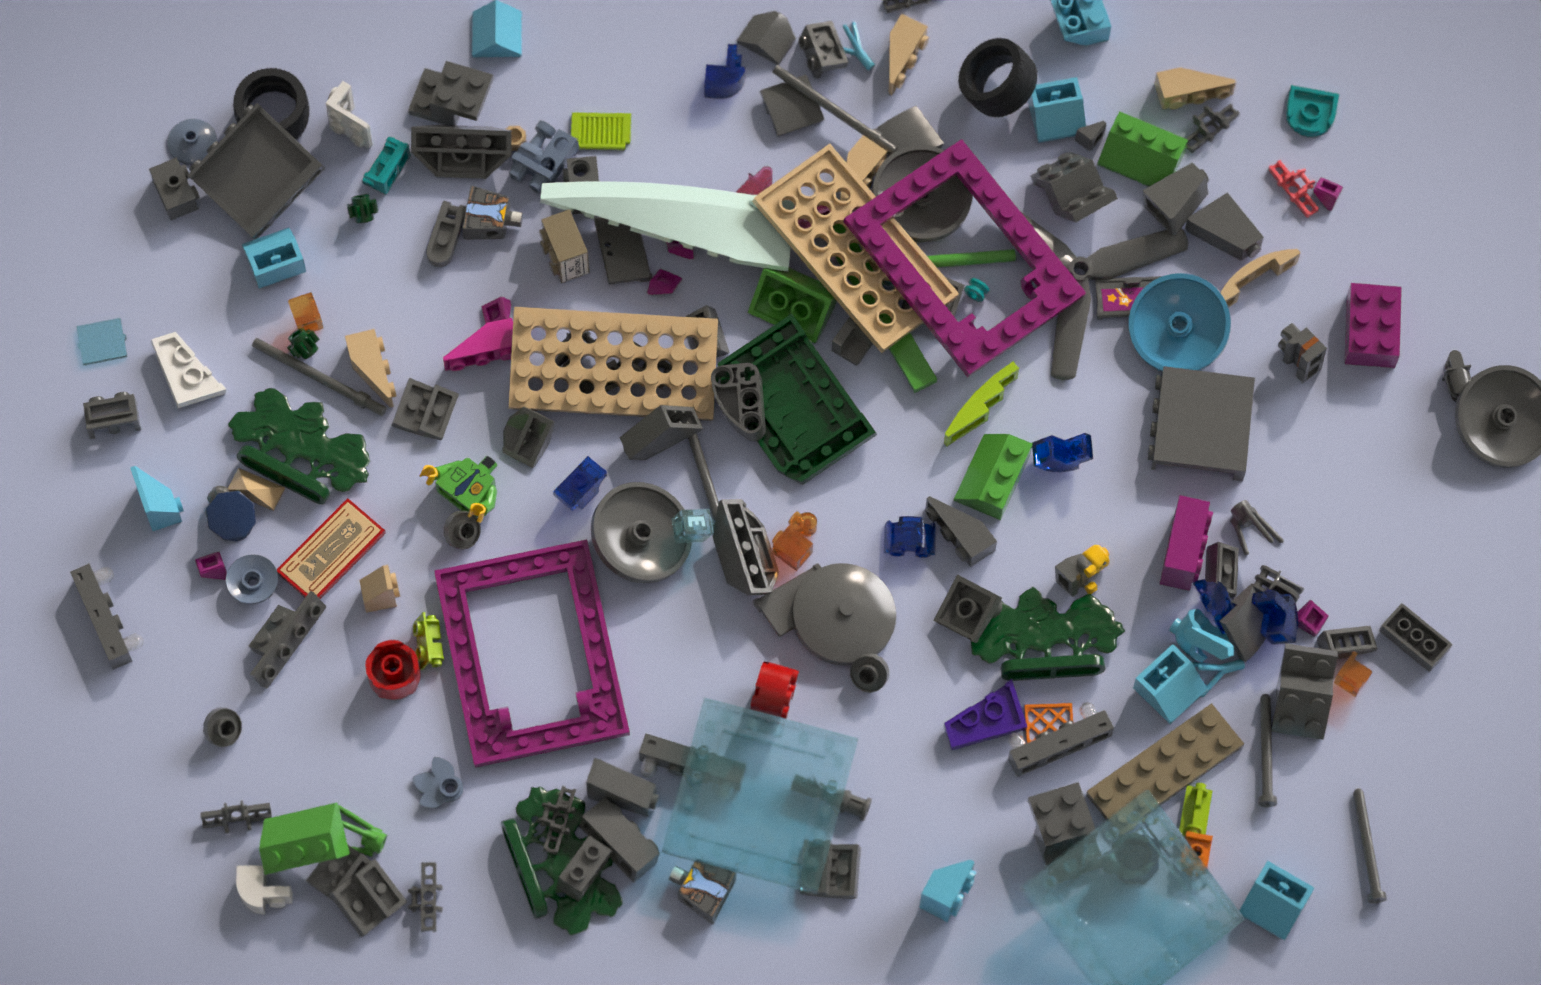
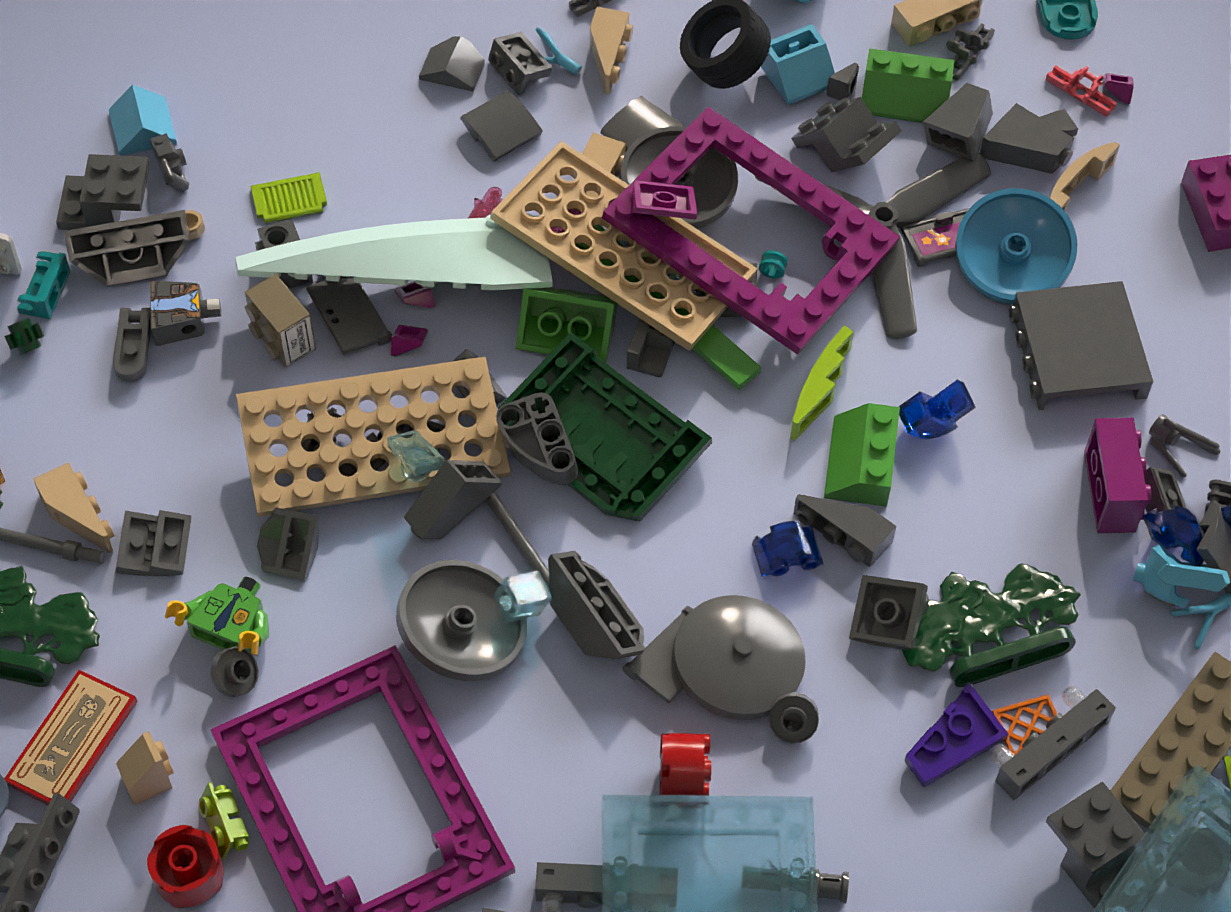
camera: 15 degrees left, 10 degrees down
dark pink slope [443,318,513,371] -> none
magenta slope [481,296,511,324] -> none
sand blue hips [509,120,580,194] -> none
clear blue brick [553,456,607,511] -> none
clear blue brick [704,44,746,99] -> none
dark grey bar [772,65,898,154] -> none
clear orange brick [772,511,817,571] -> none
bright green piece [927,249,1016,268] -> none
piece [1055,544,1110,597] -> none
medium azure slope [1133,644,1208,724] -> none
dark grey hips [1278,323,1327,383] -> none
none -> dark grey piece [150,133,189,192]
none -> clear light blue tile [387,430,445,482]
none -> magenta slope [632,180,697,220]
none -> dark grey tile [1040,109,1078,136]

